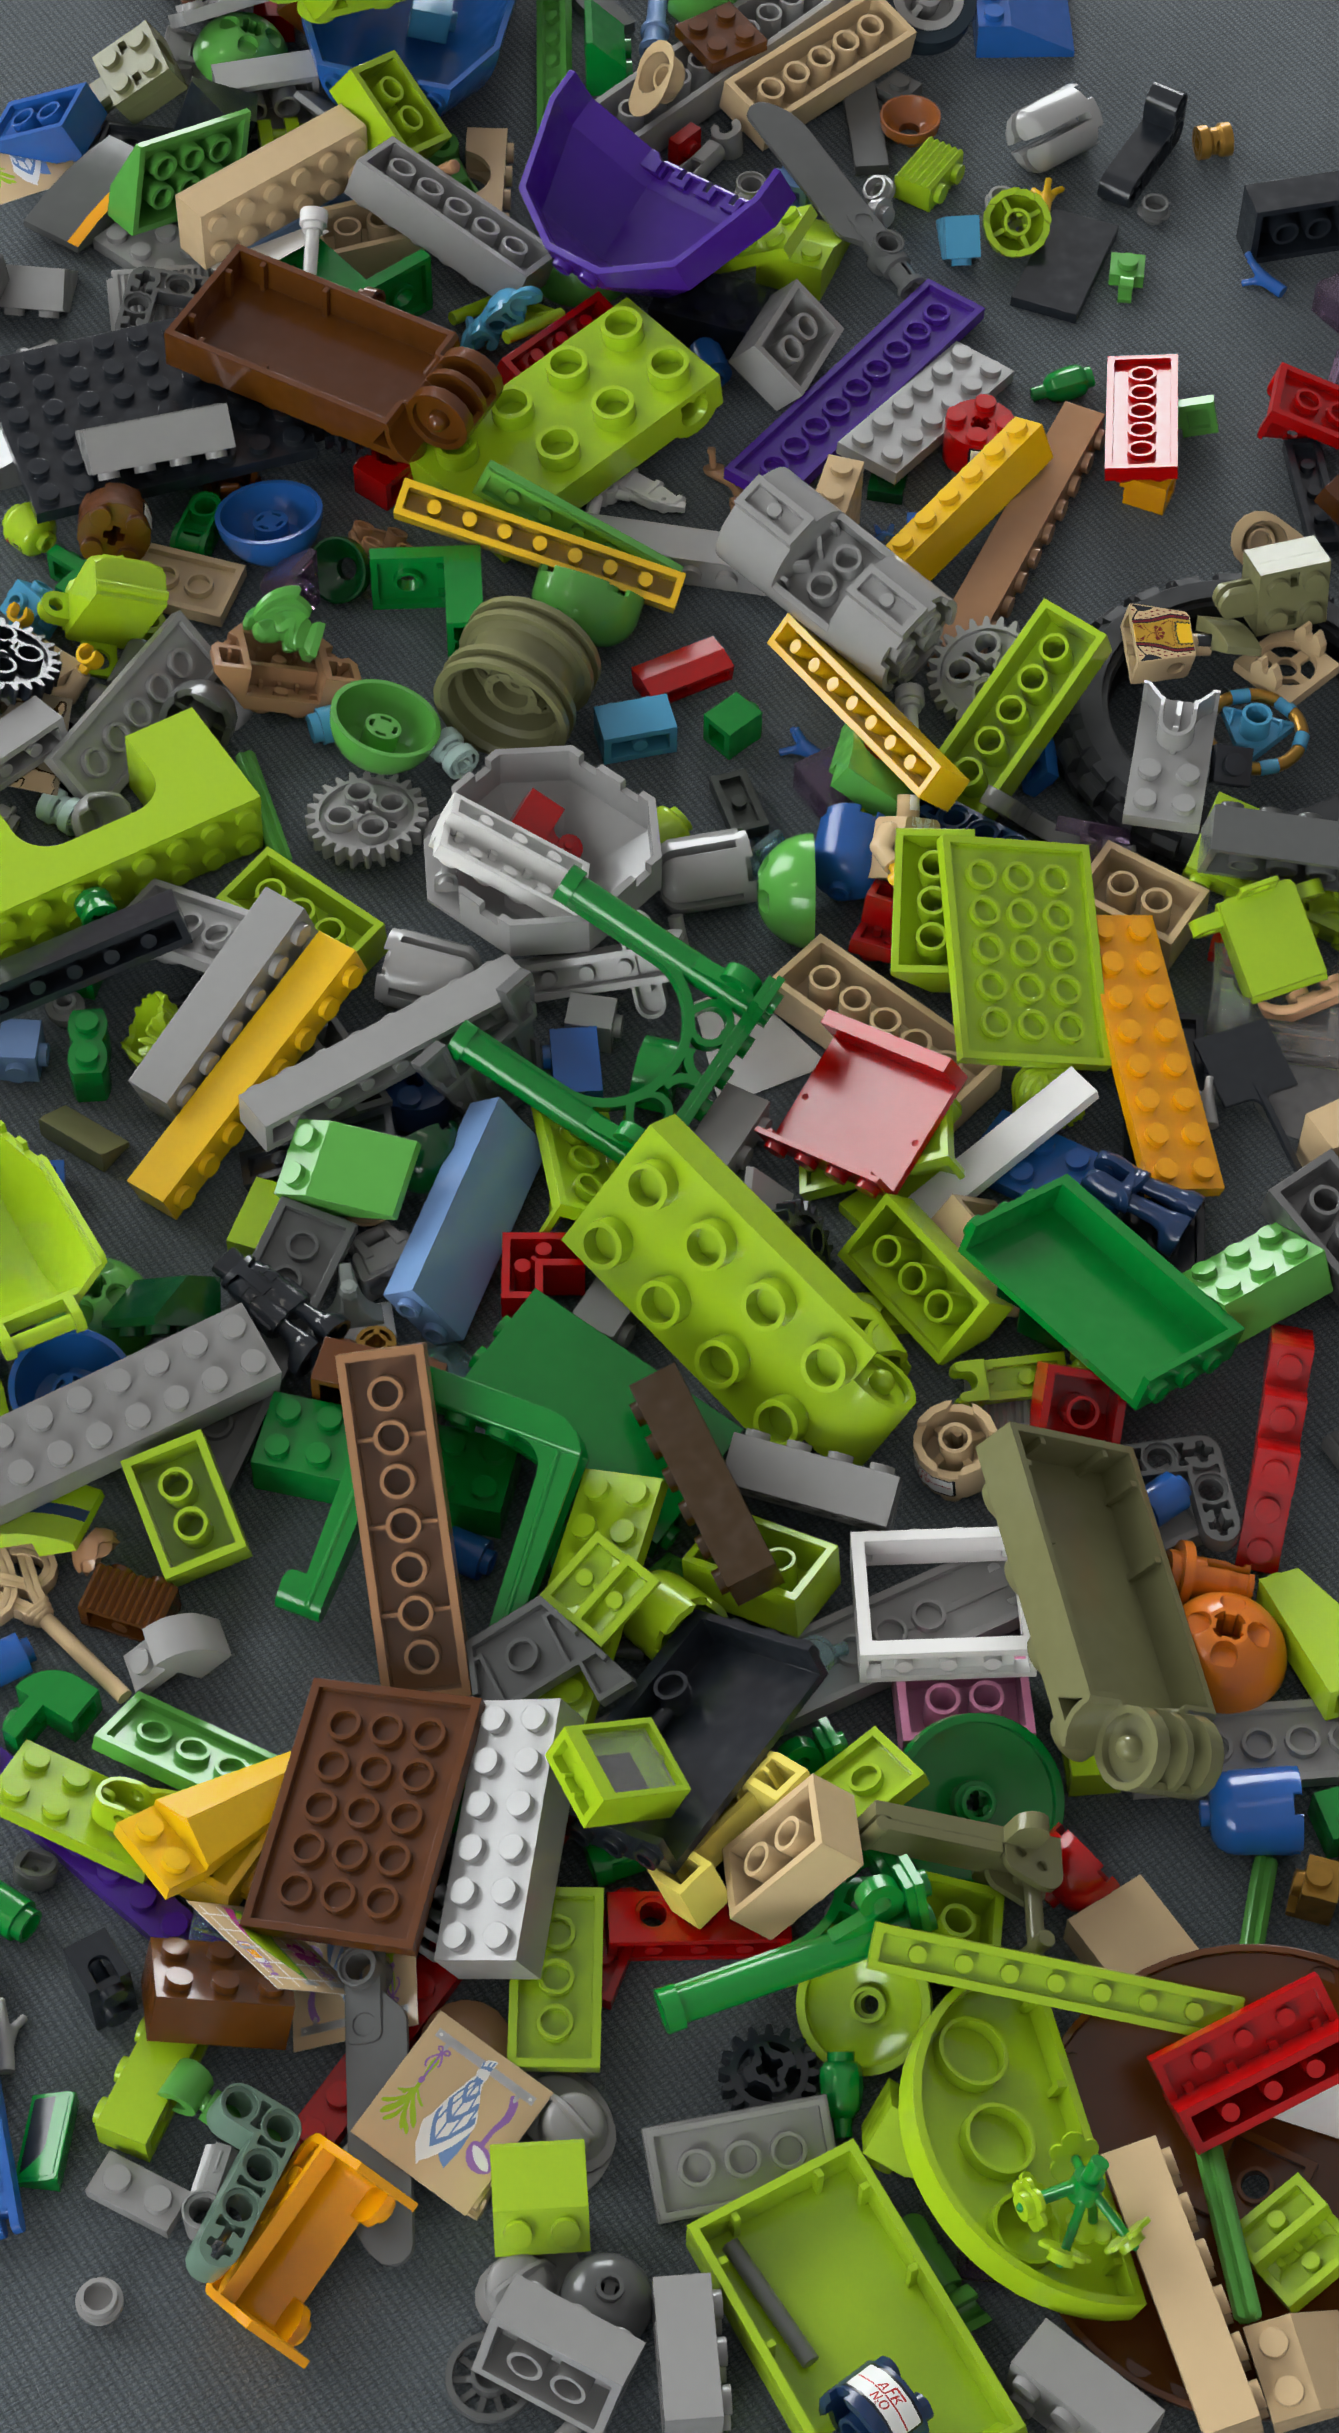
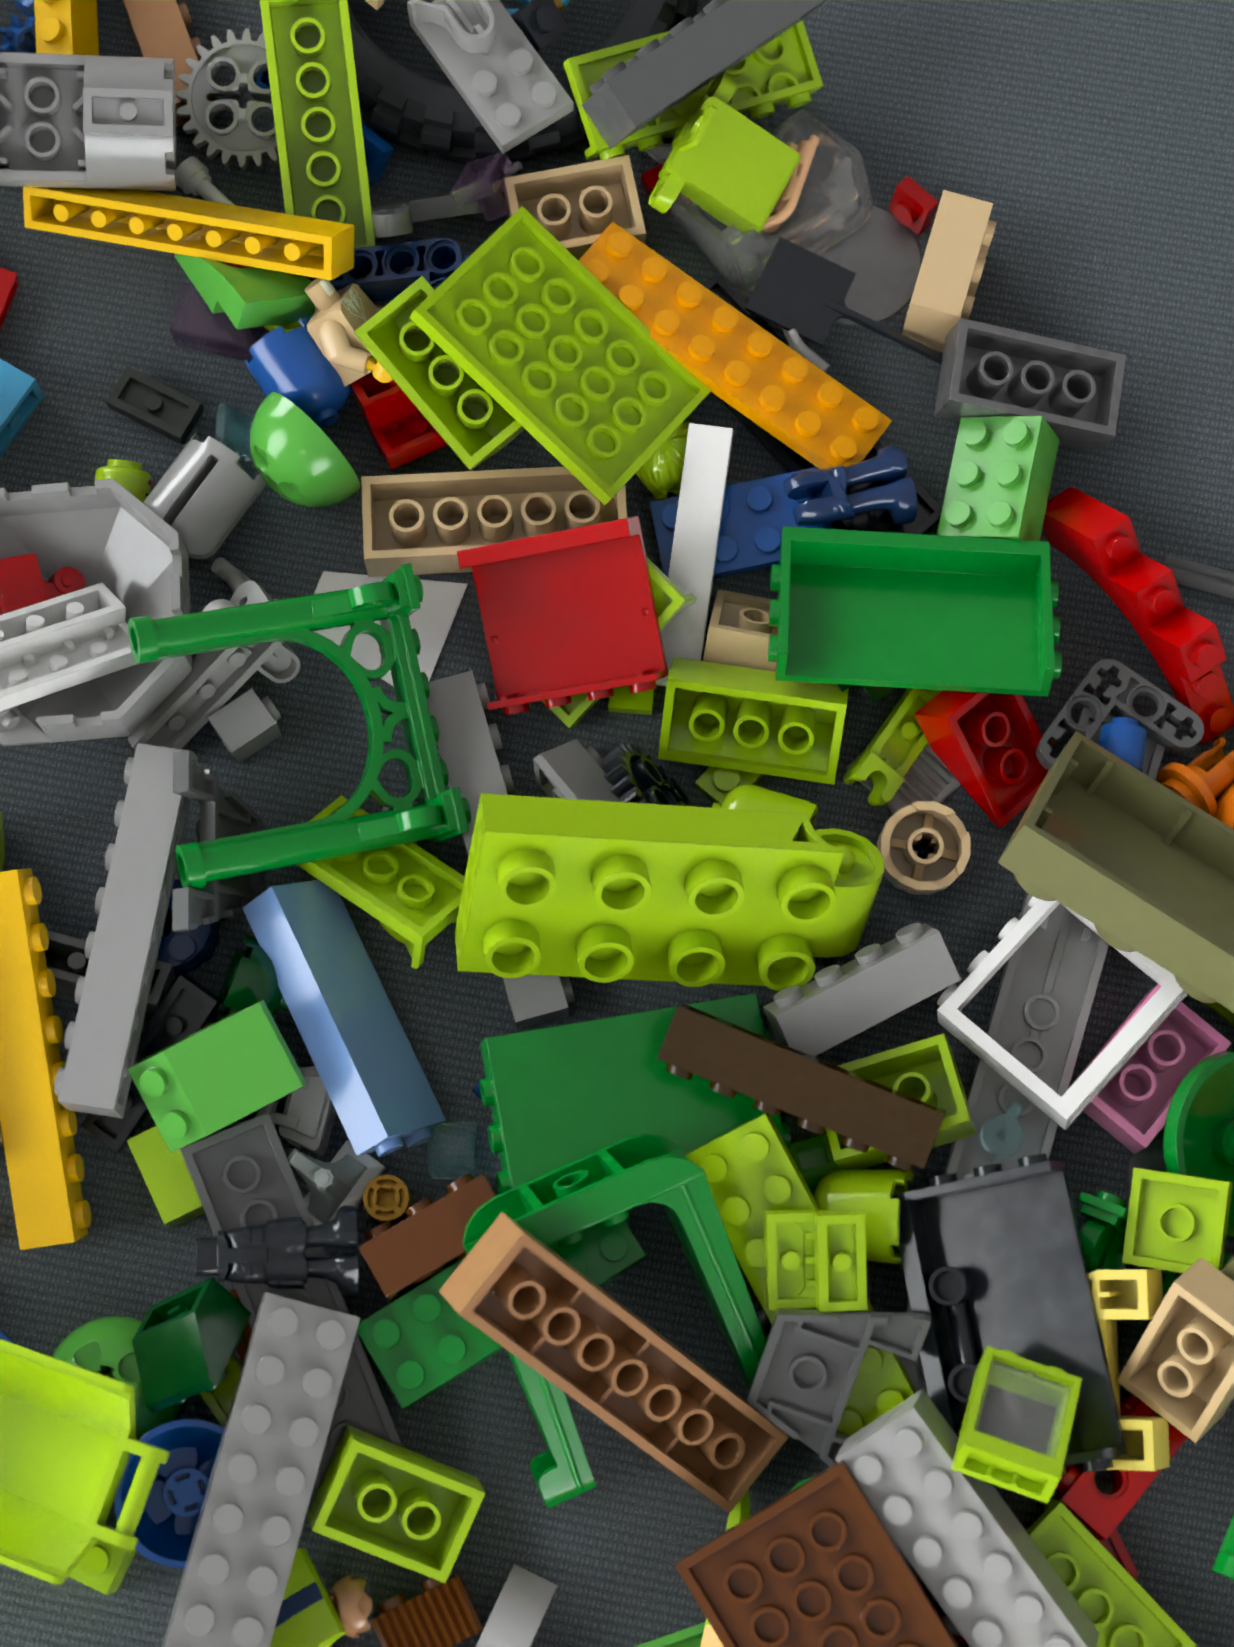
camera: 45 degrees left, 20 degrees up
light grey cylinder [374,928,482,1009] -> none
blue brick [452,1526,498,1581] -> none
red brick [501,1232,585,1319] -> none
blue brick [542,1026,603,1098] -> none
green brick [629,1035,682,1113] -> none
green brick [703,692,763,760] -> none
blue bar [779,727,832,770] -> none

